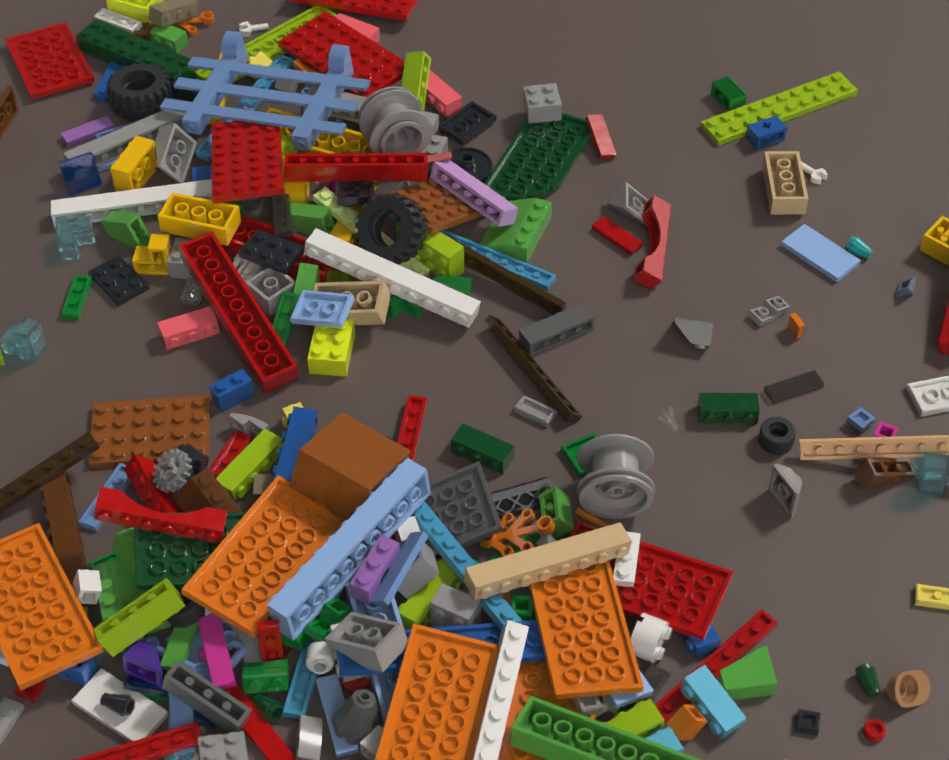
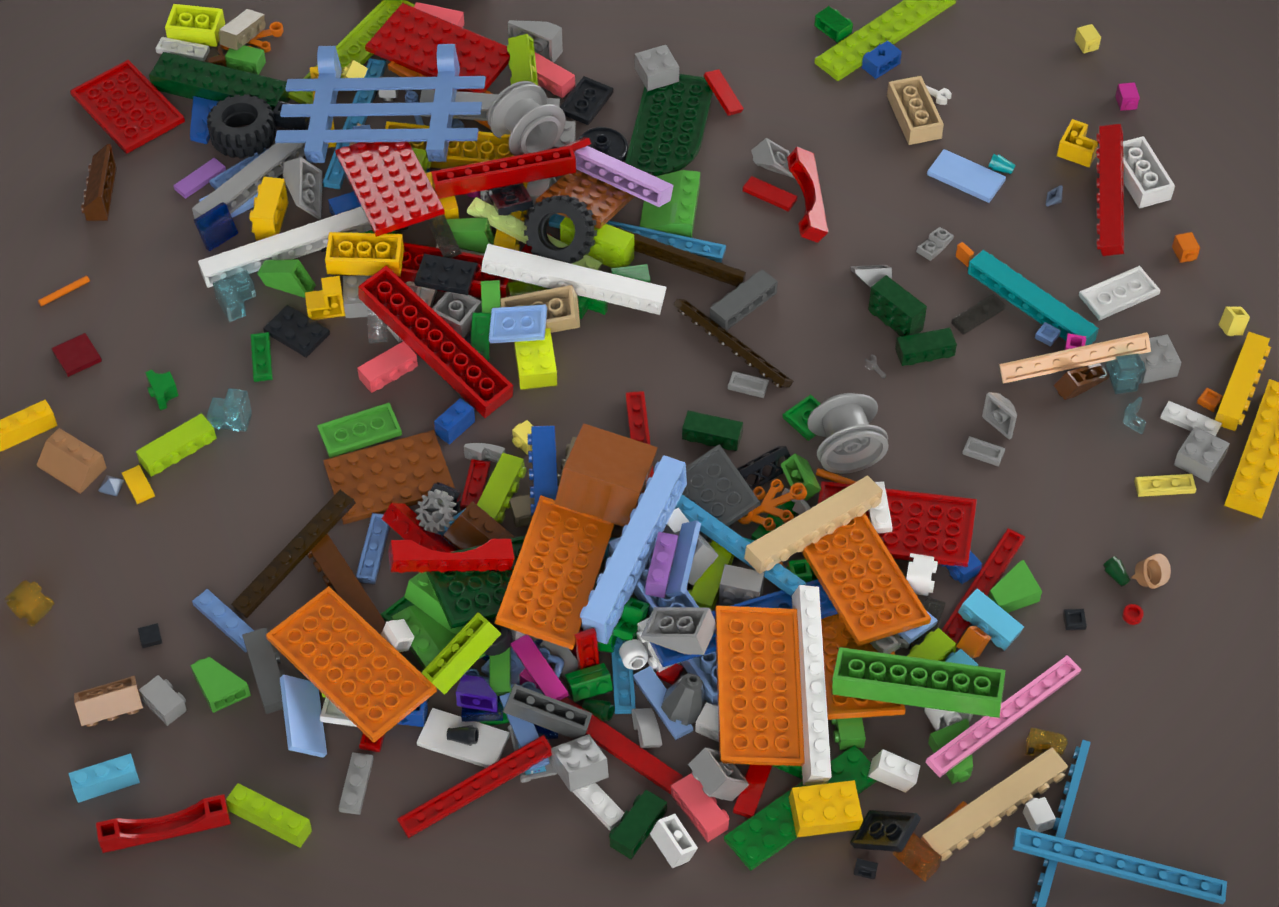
camera: 15 degrees left, 5 degrees up
white bar [239,22,269,37] -> none
black tyre [759,417,796,455] -> none
none -> bright green plate [317,403,402,458]
none -> light grey slope [508,20,563,63]
none -> dark green brick [868,275,927,337]
none -> light grey tile [962,436,1005,467]
none -> teal brick [968,250,1099,346]
none -> clear light blue bracket [1123,396,1146,434]

